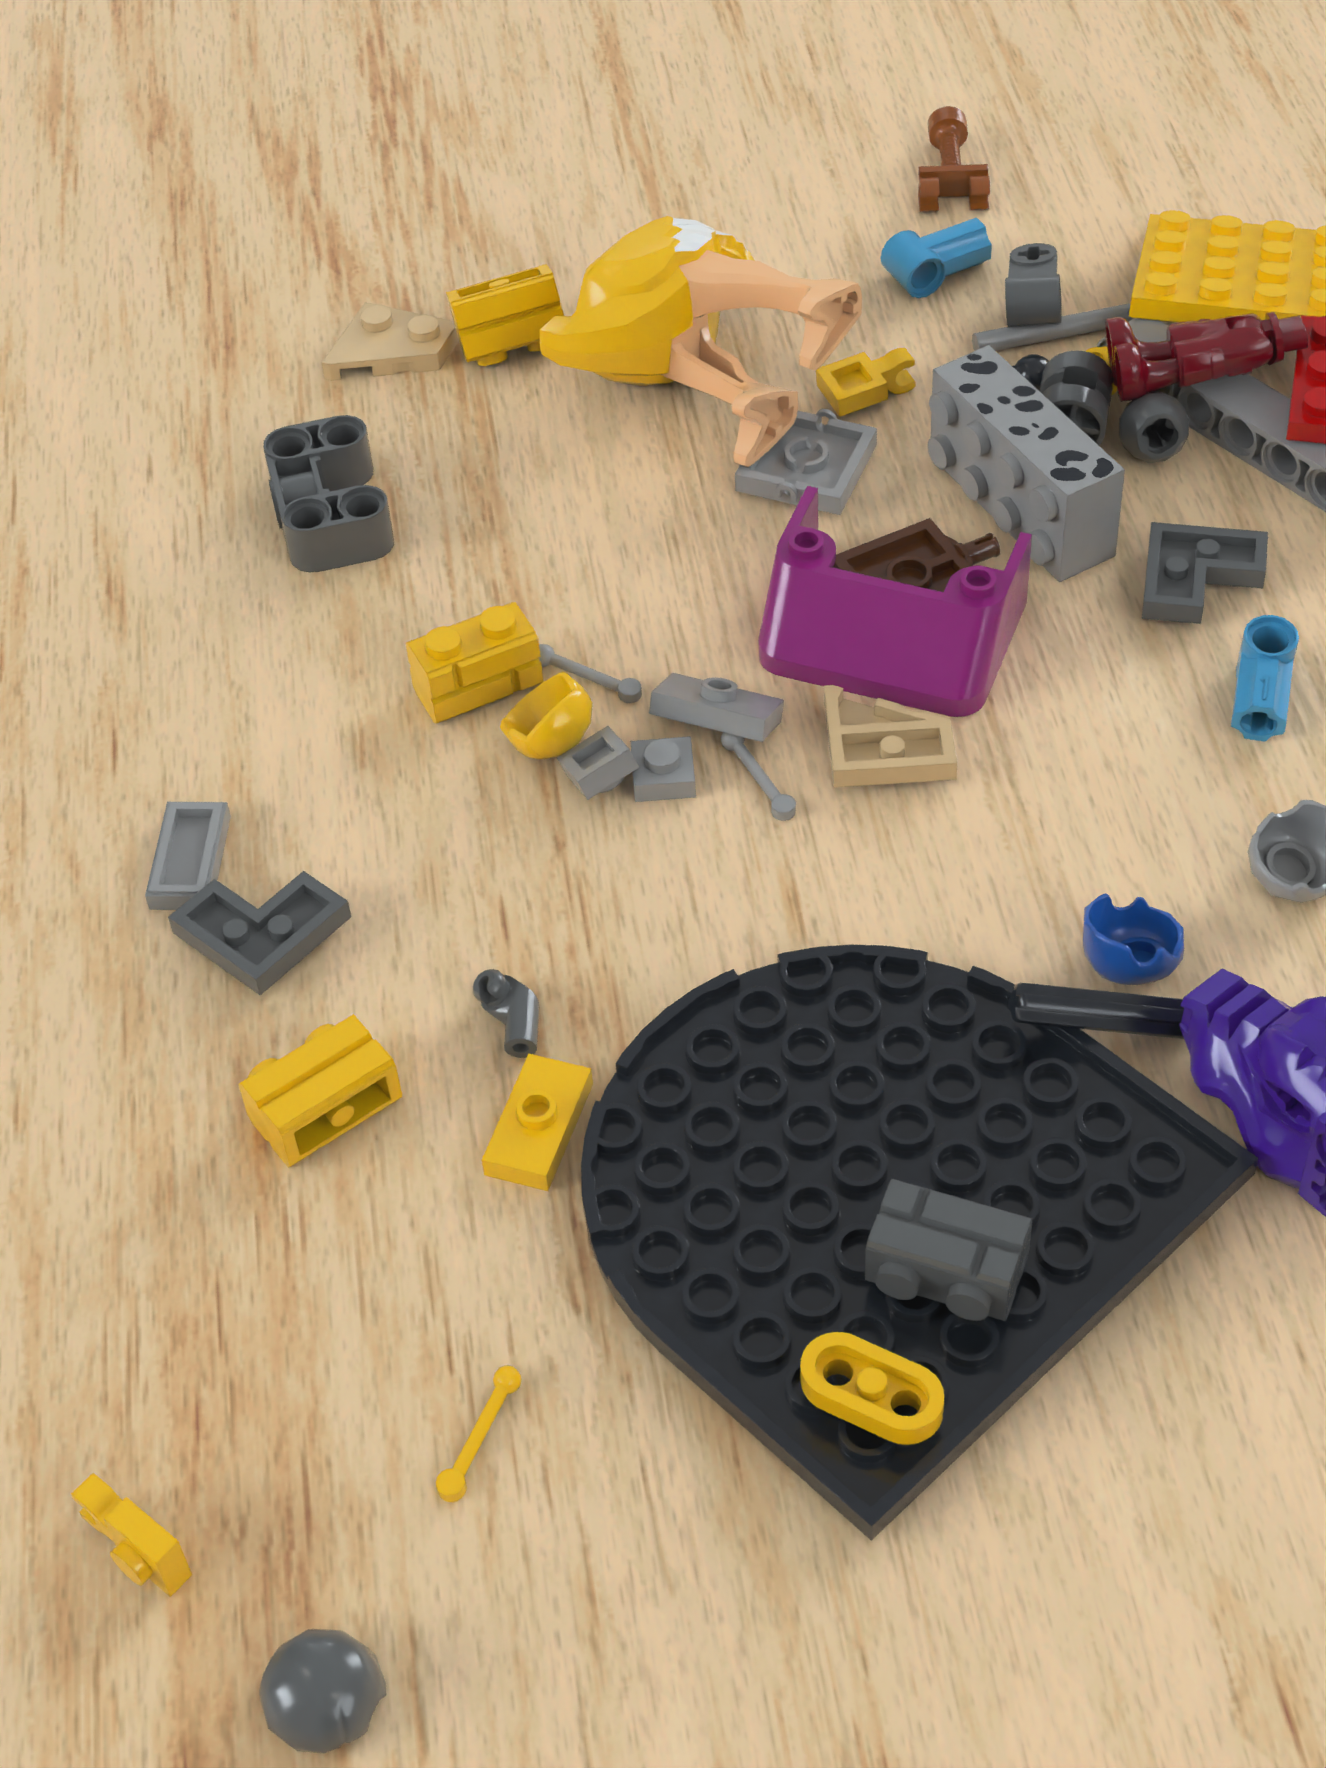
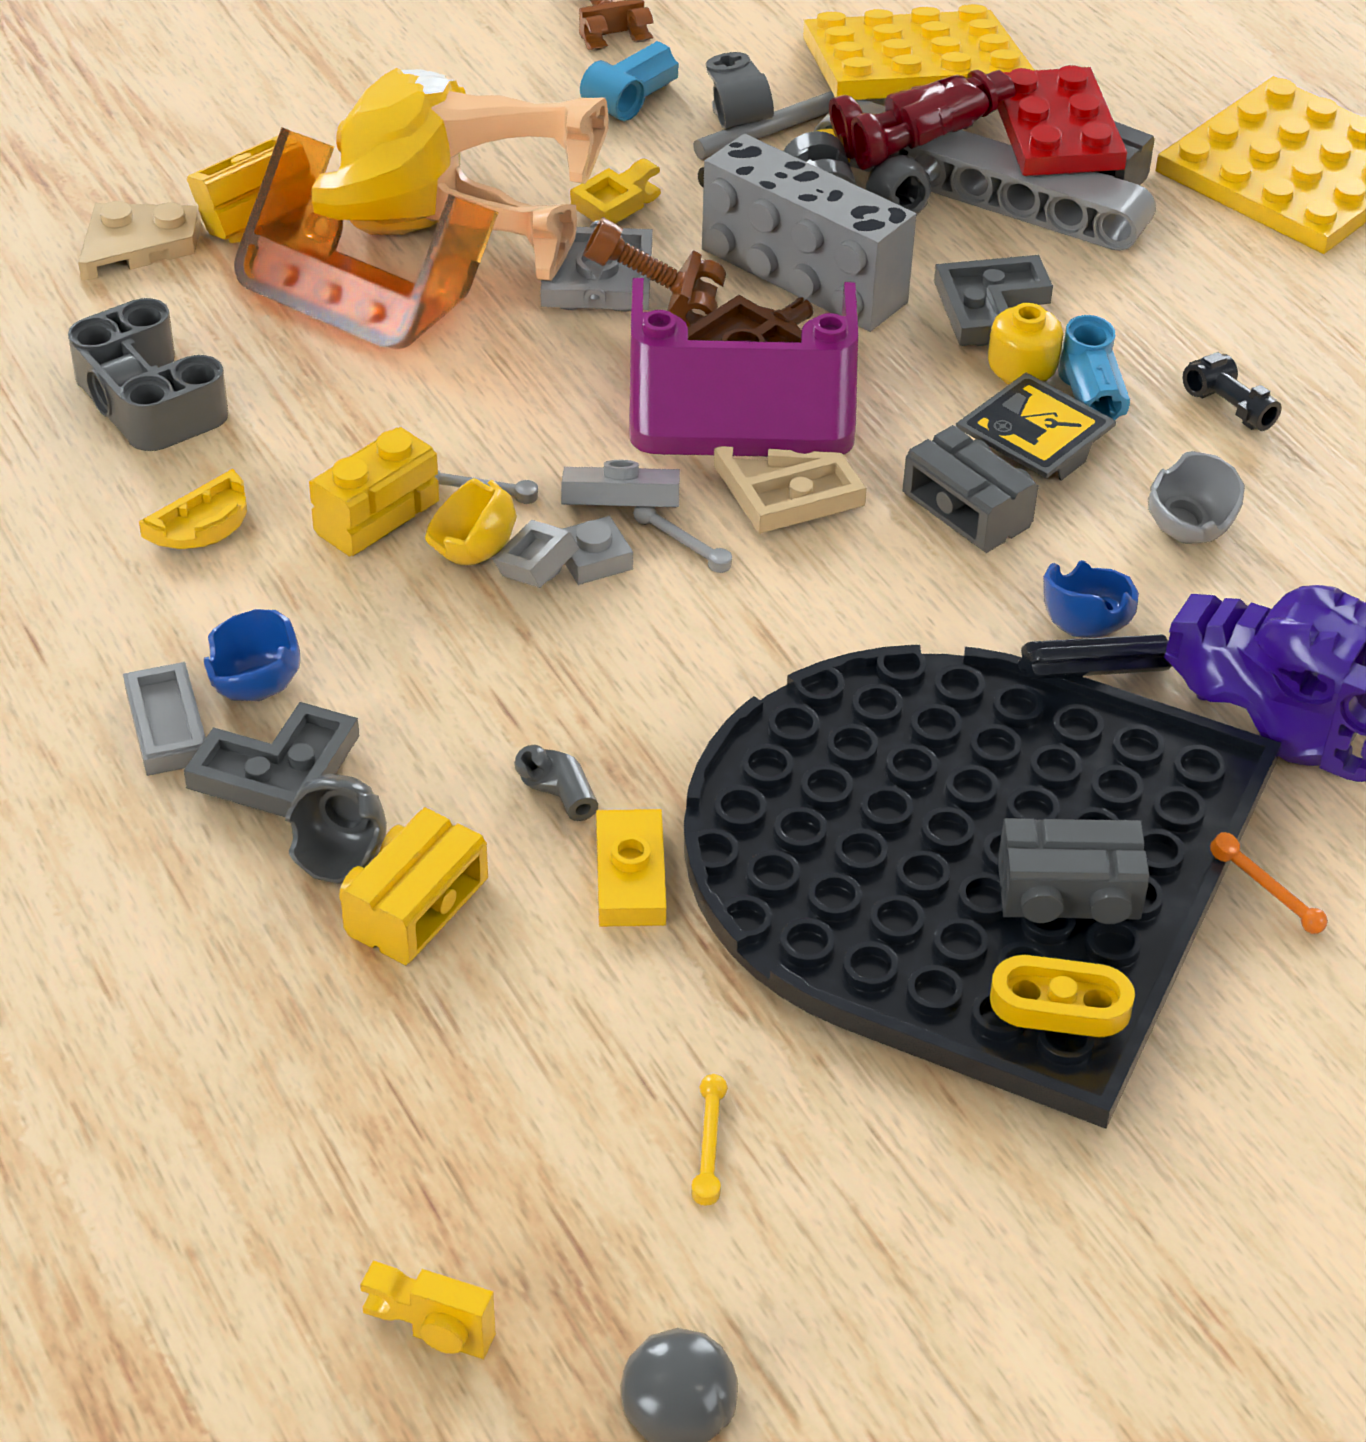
camera: 25 degrees left, 5 degrees down
none -> yellow plate [139,468,247,549]
none -> blue hair [203,609,300,701]
none -> clear orange windscreen [234,127,499,349]
none -> dark grey hair [285,773,387,884]
none -> dark orange bar [583,217,726,327]
none -> dark grey brick [902,425,1038,553]
none -> piece [956,372,1116,481]
none -> yellow head [988,303,1063,385]
none -> orange hinge [1210,832,1328,934]

